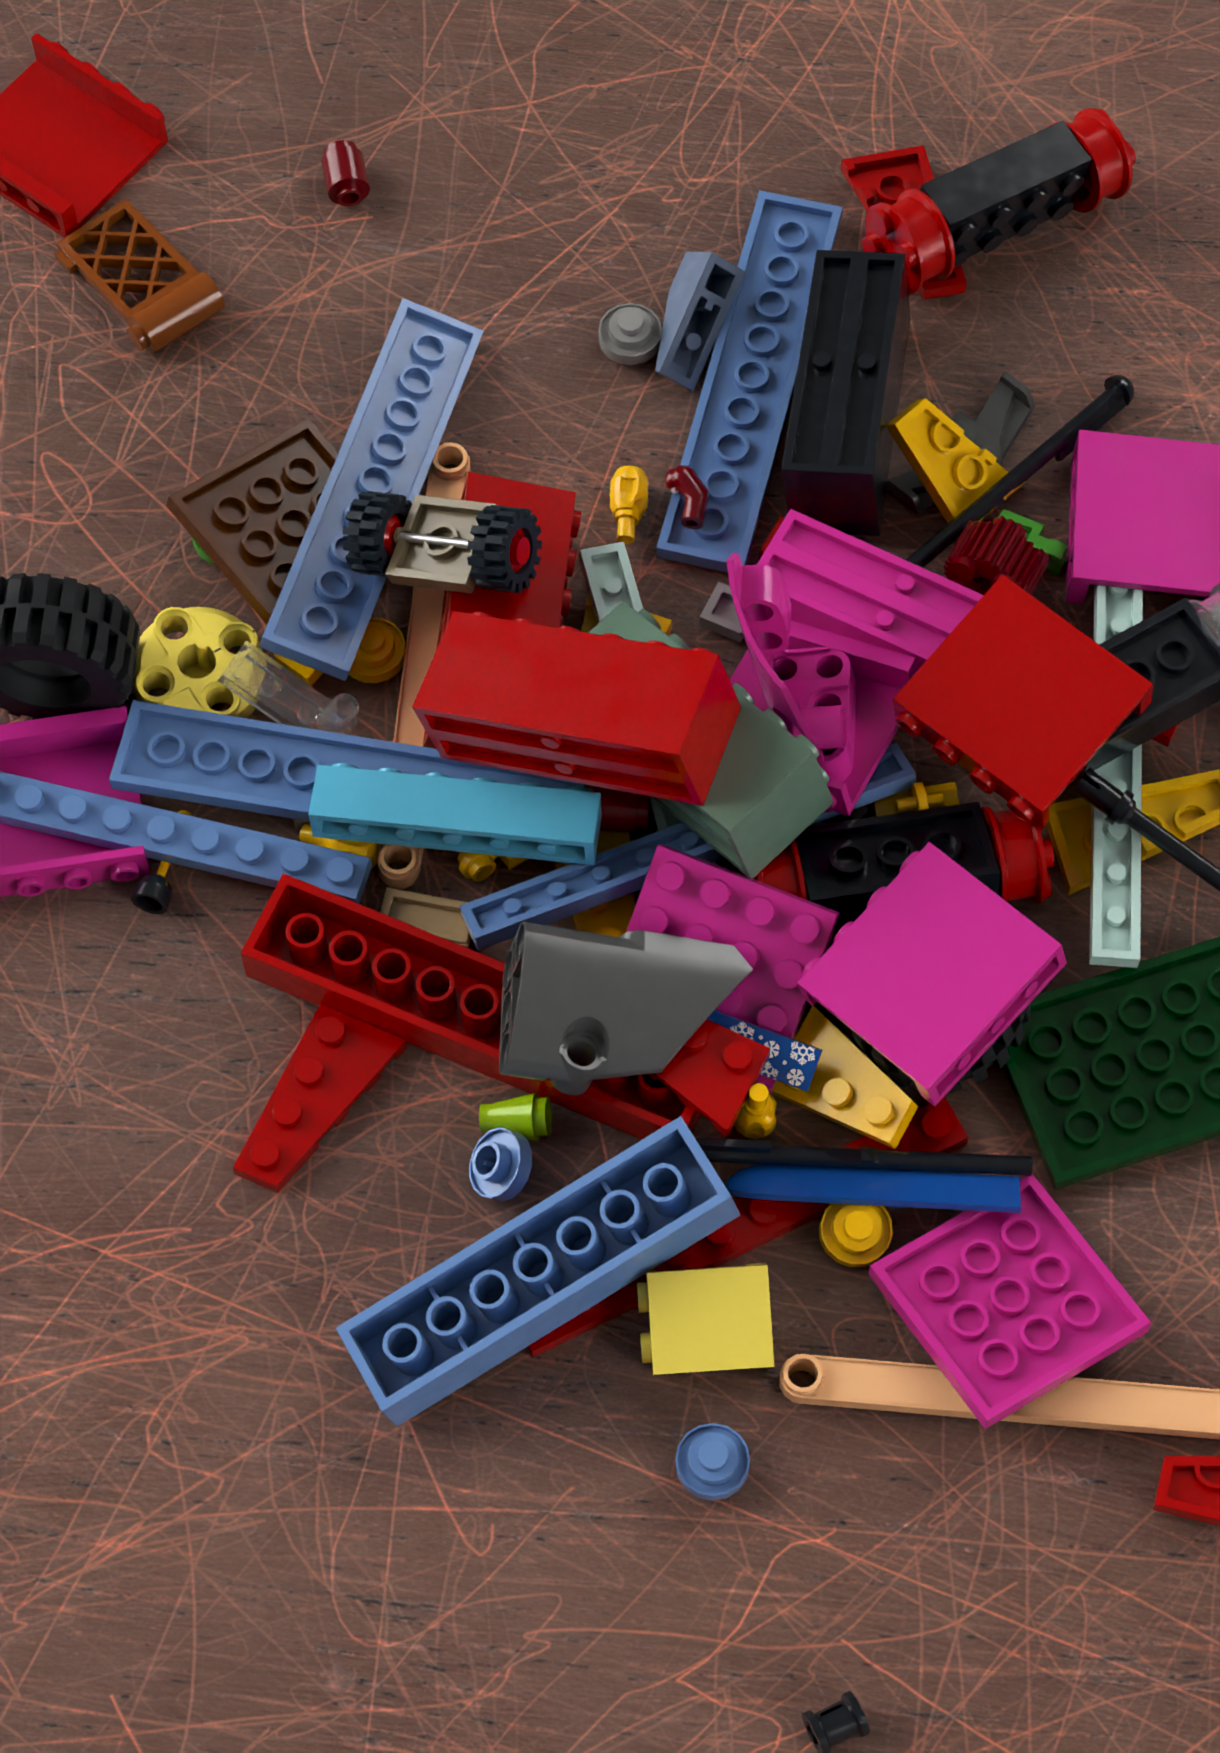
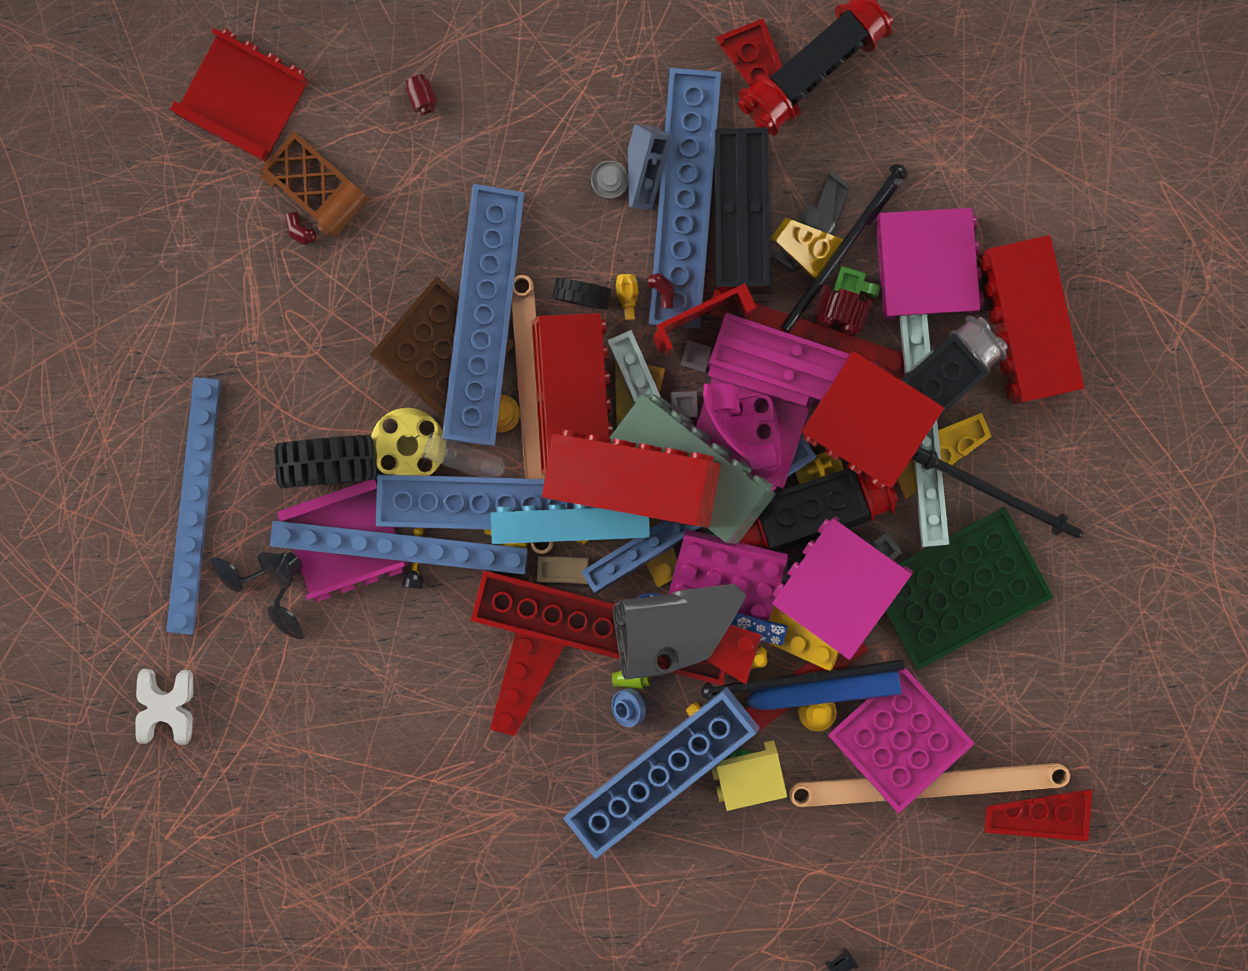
camera: 15 degrees left, 25 degrees up
plate [343,491,542,594] -> none
medium blue plate [675,1423,750,1501] -> none
none -> dark red arm [284,212,316,245]
none -> black tyre [552,278,612,310]
none -> red panel [653,283,757,357]

